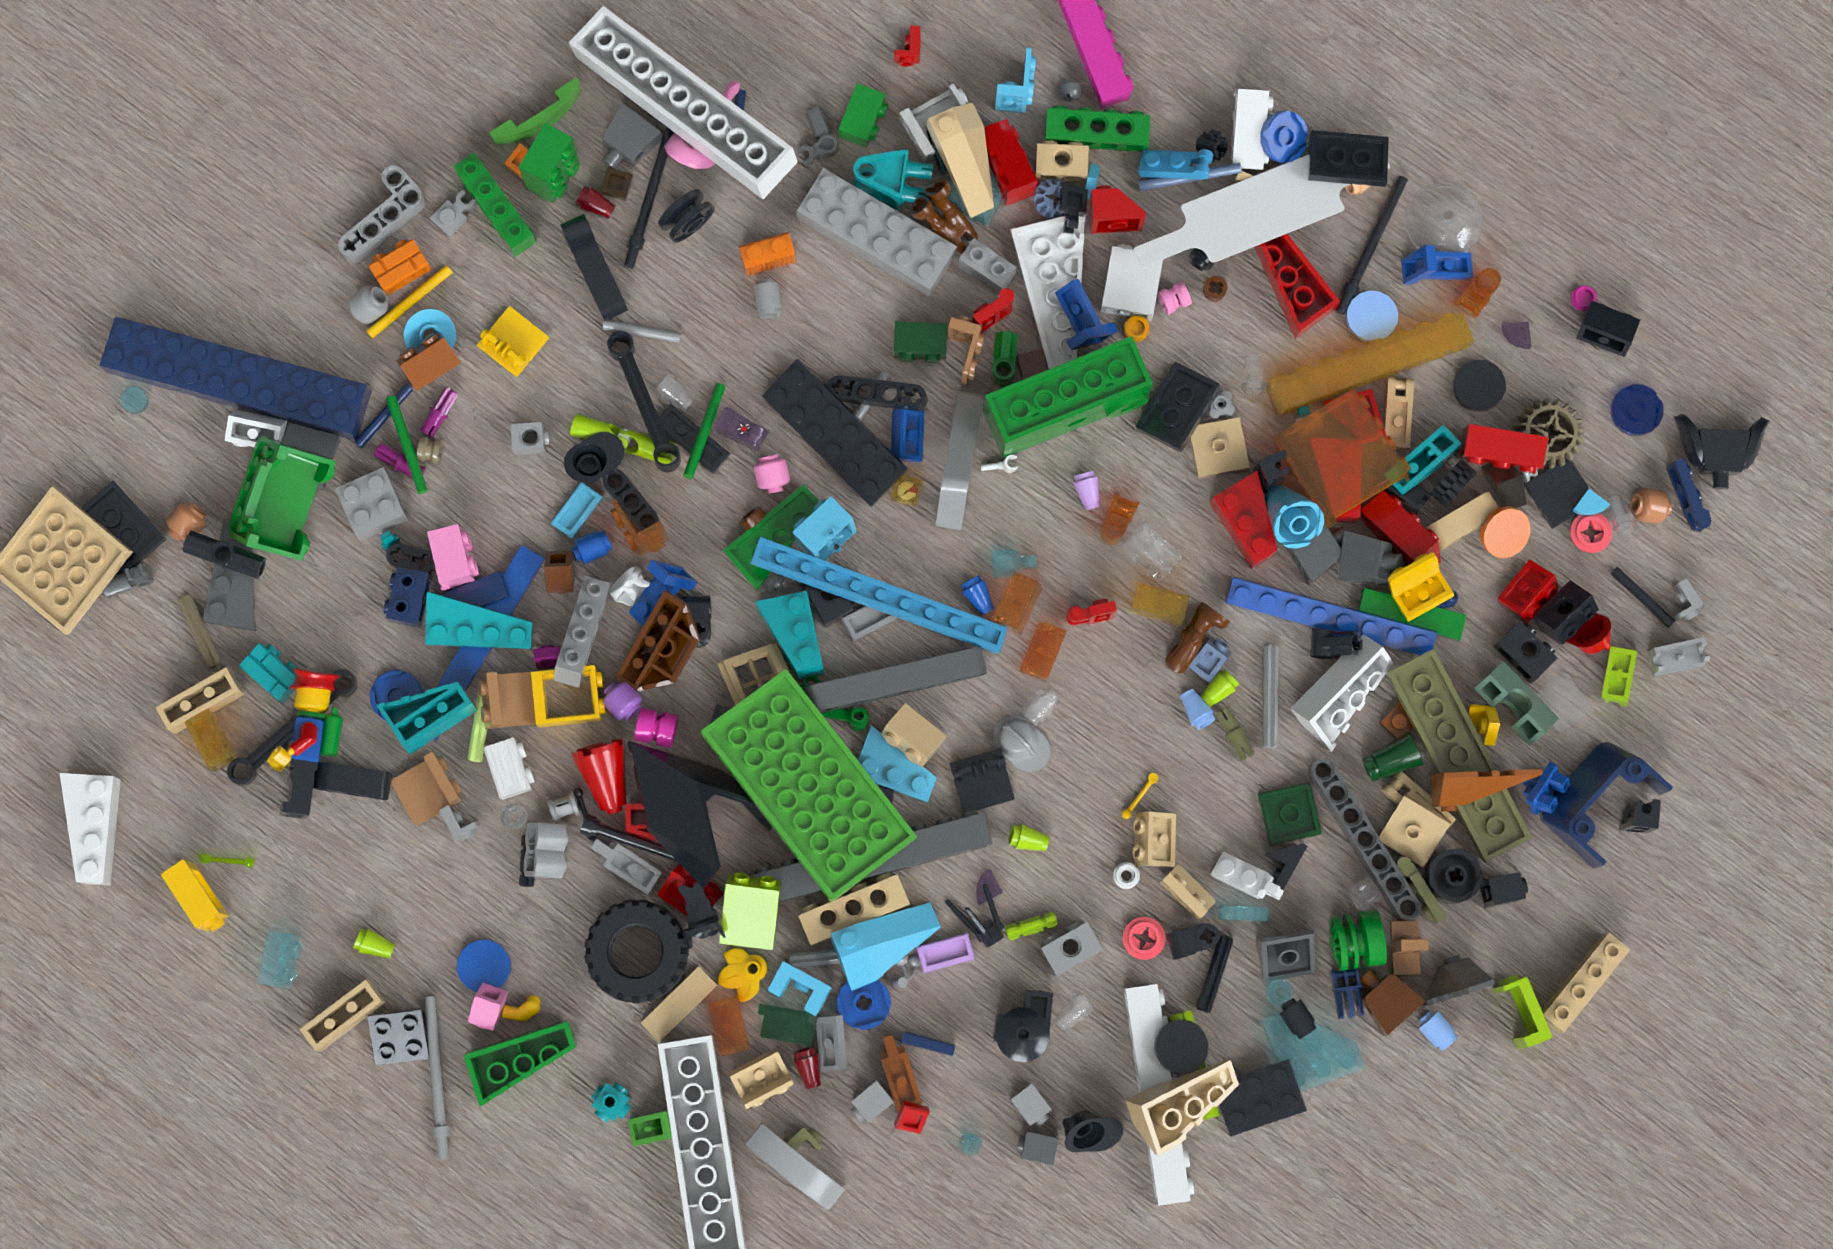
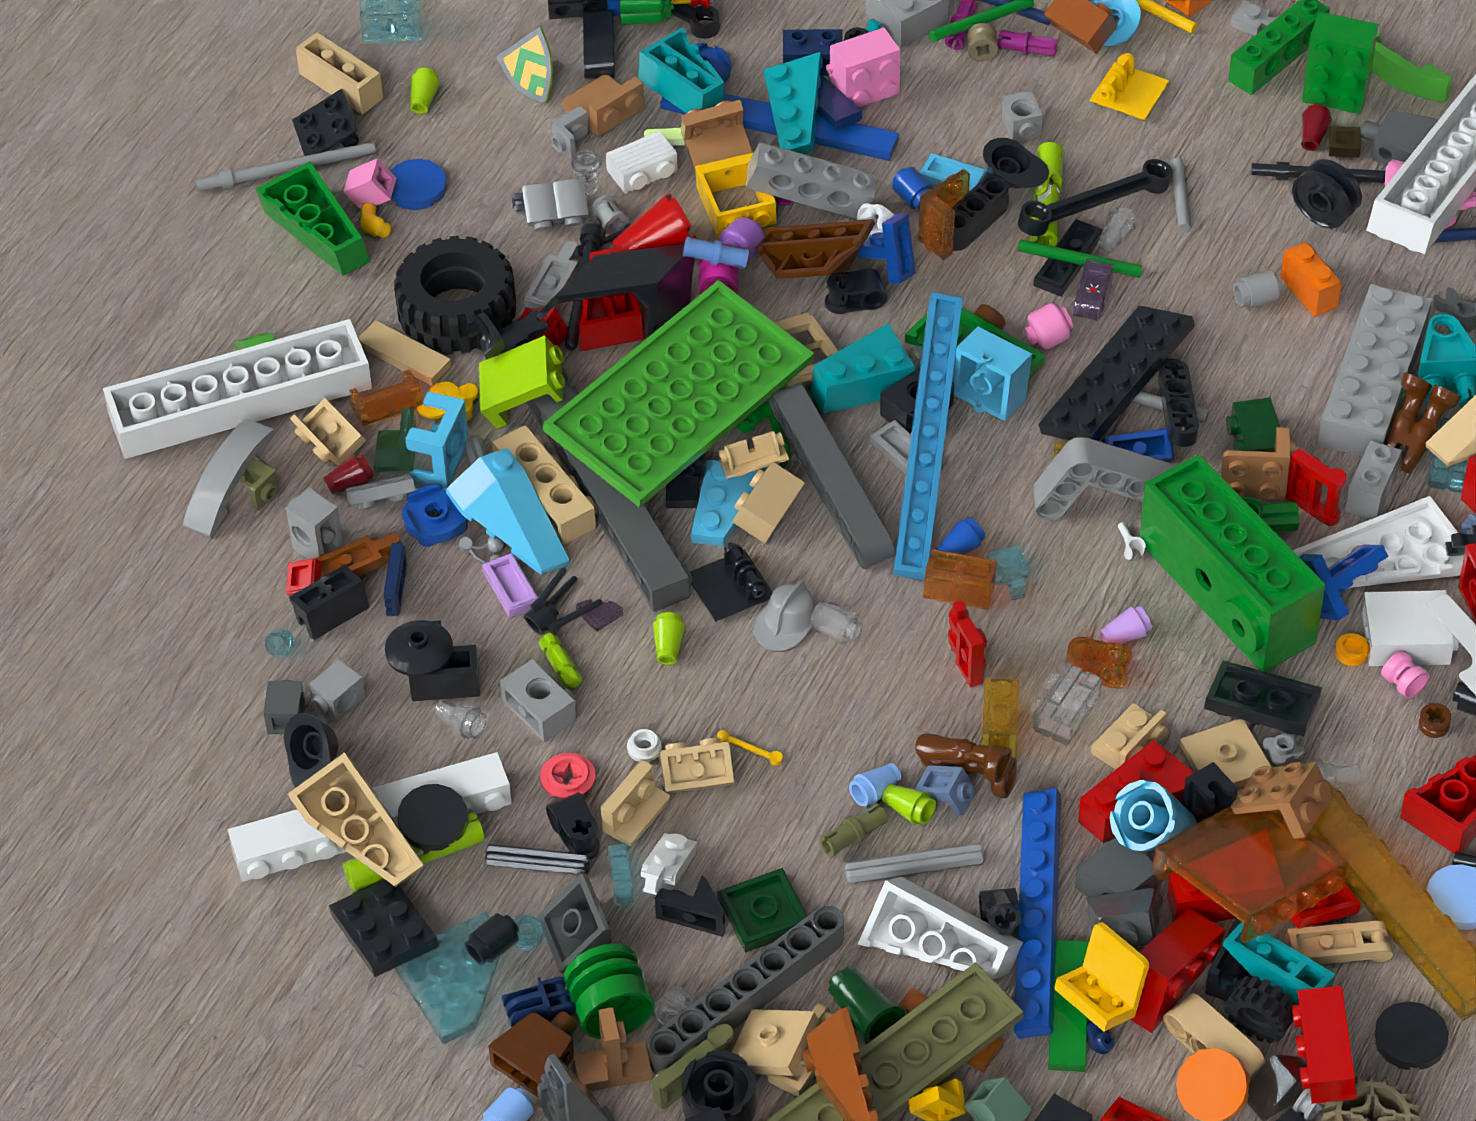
camera: 85 degrees right, 30 degrees down
reddish brown brick [544,551,575,594] -> none
black beam [560,214,628,321] -> none
teal brick [591,1082,632,1122] -> none
clear orange hinge [1019,621,1067,682] -> none
none -> black hinge [289,565,370,640]
none -> shield [497,27,553,103]
none -> medium blue pin [683,236,749,269]
none -> tan hinge [718,431,789,479]
none -> tan bracket [1091,703,1168,770]
none -> medium nougat bracket [1231,762,1332,839]

